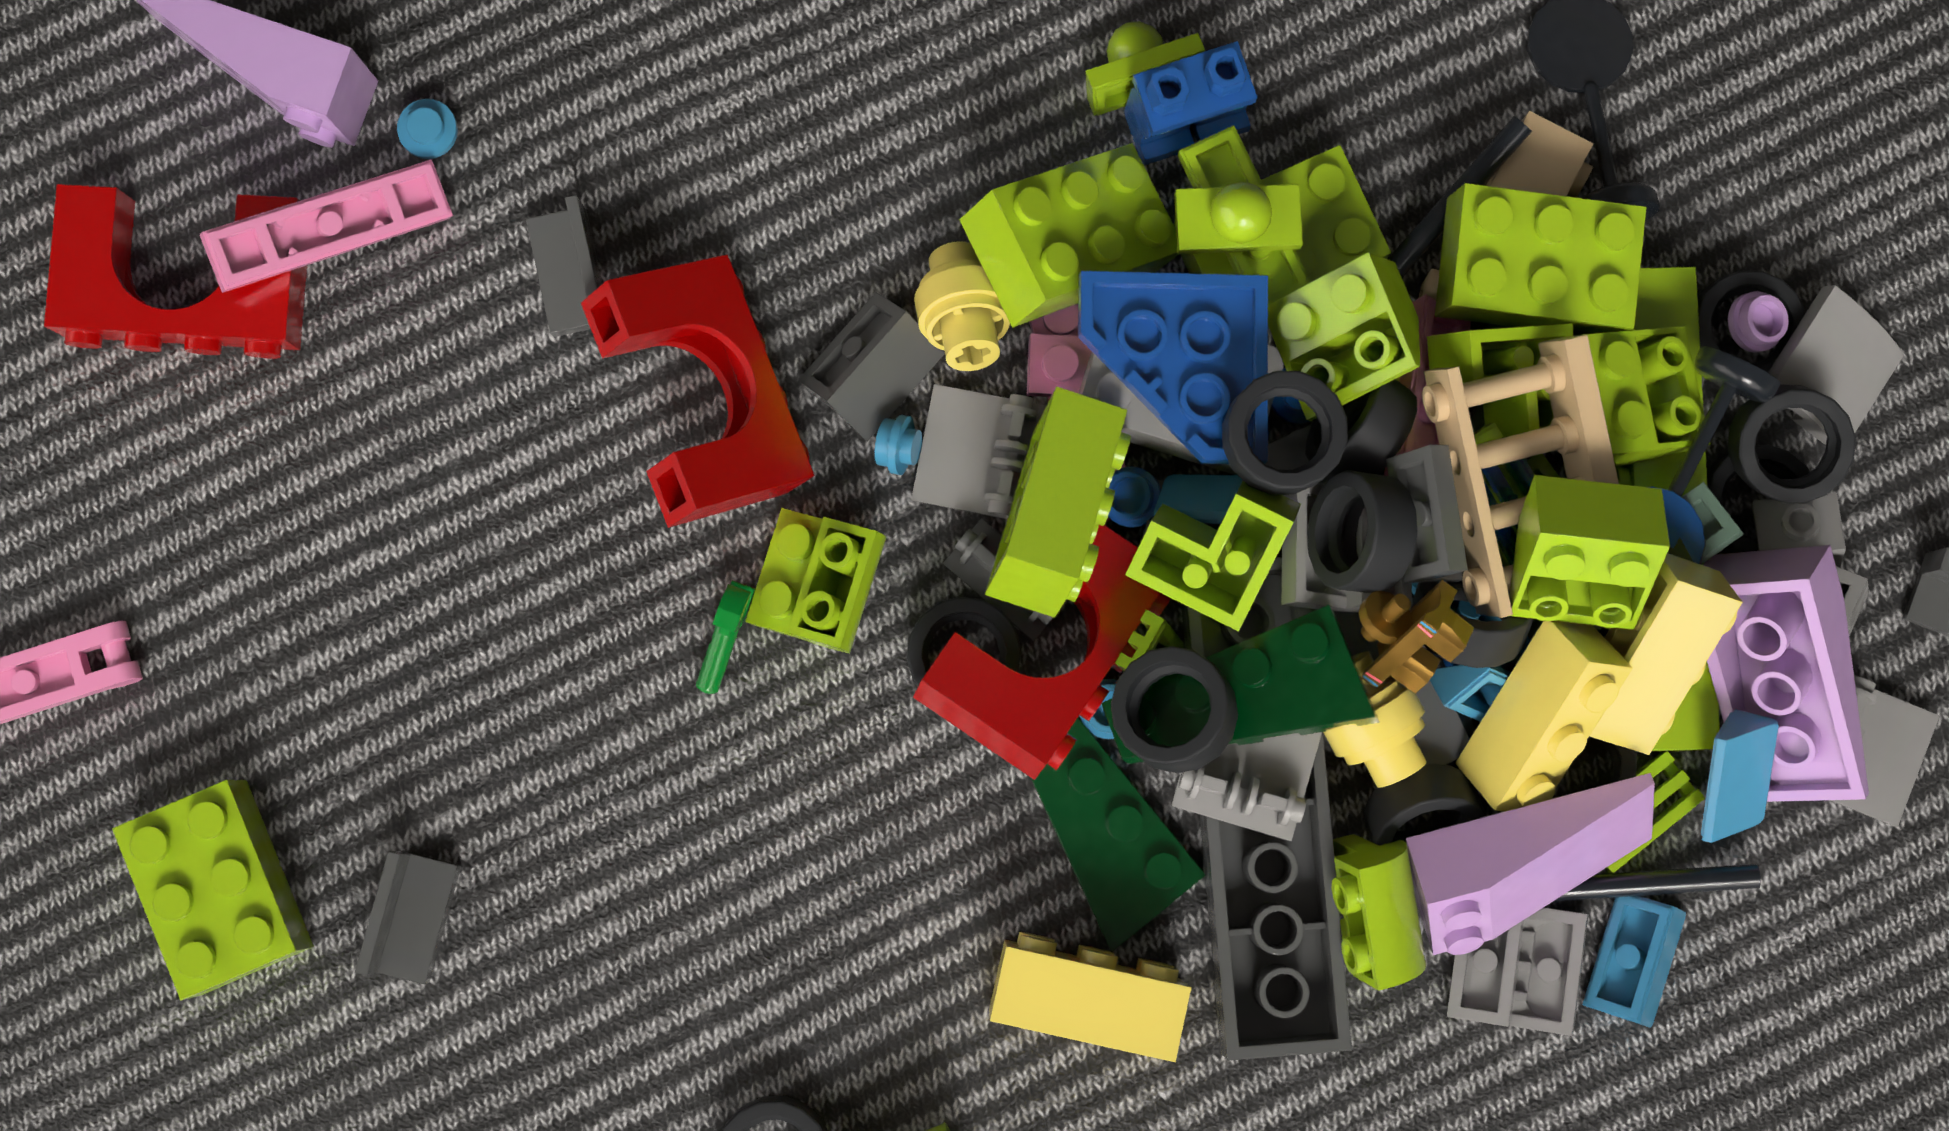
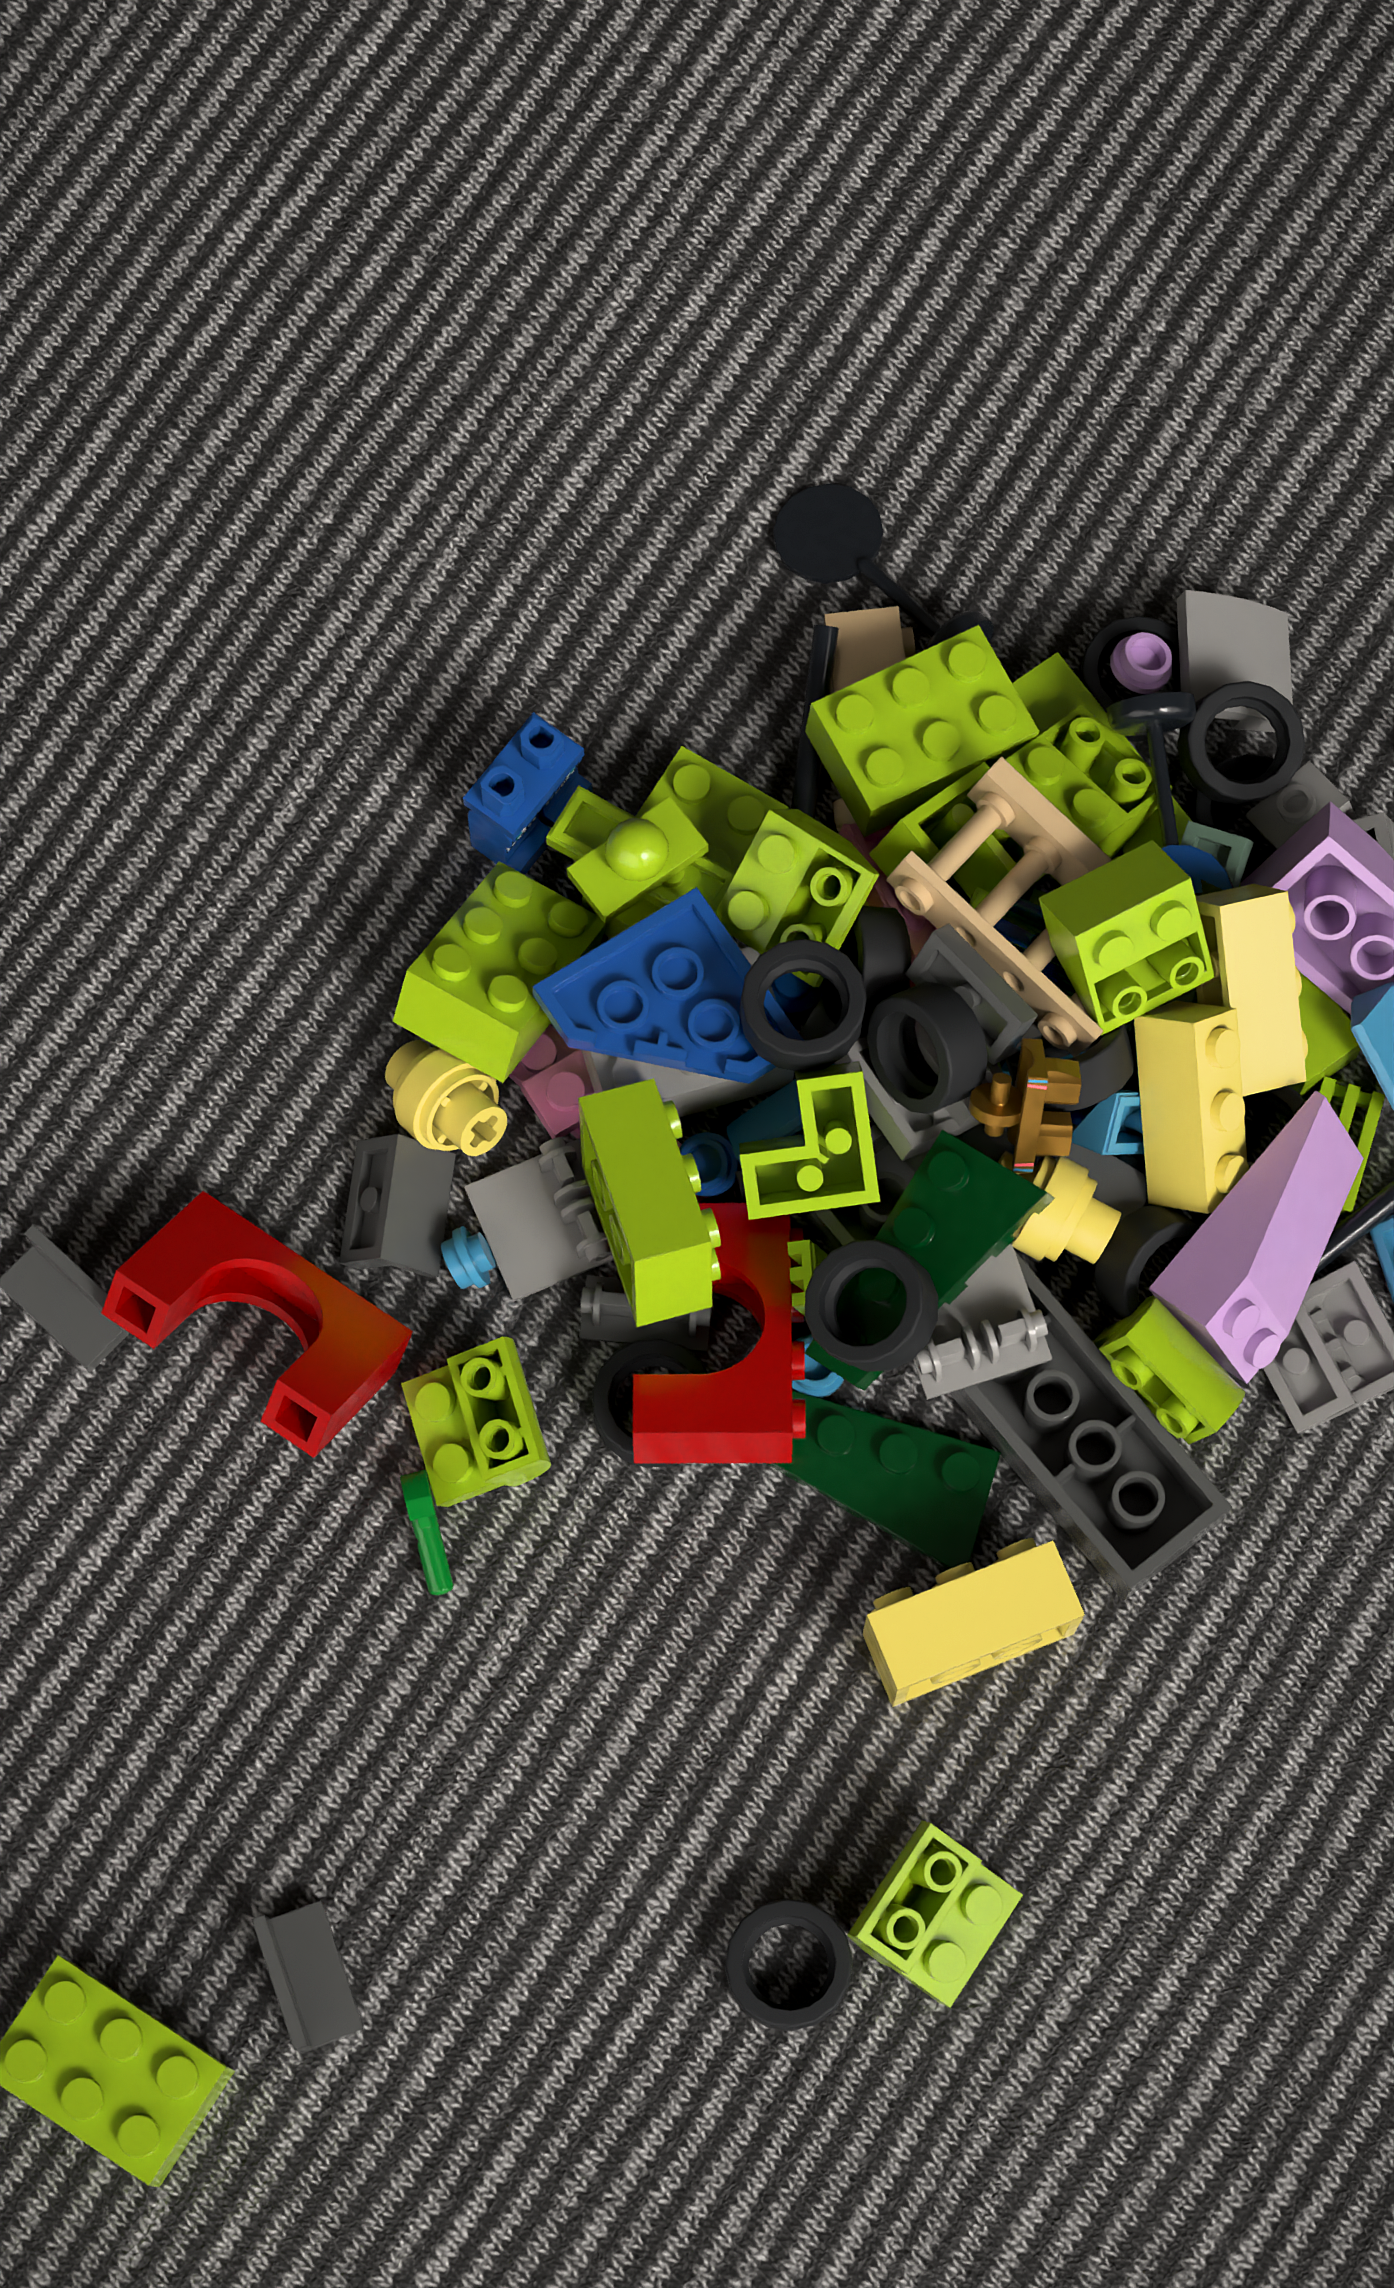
camera: 30 degrees left, 10 degrees down
lime tile [1085,21,1205,116] -> none

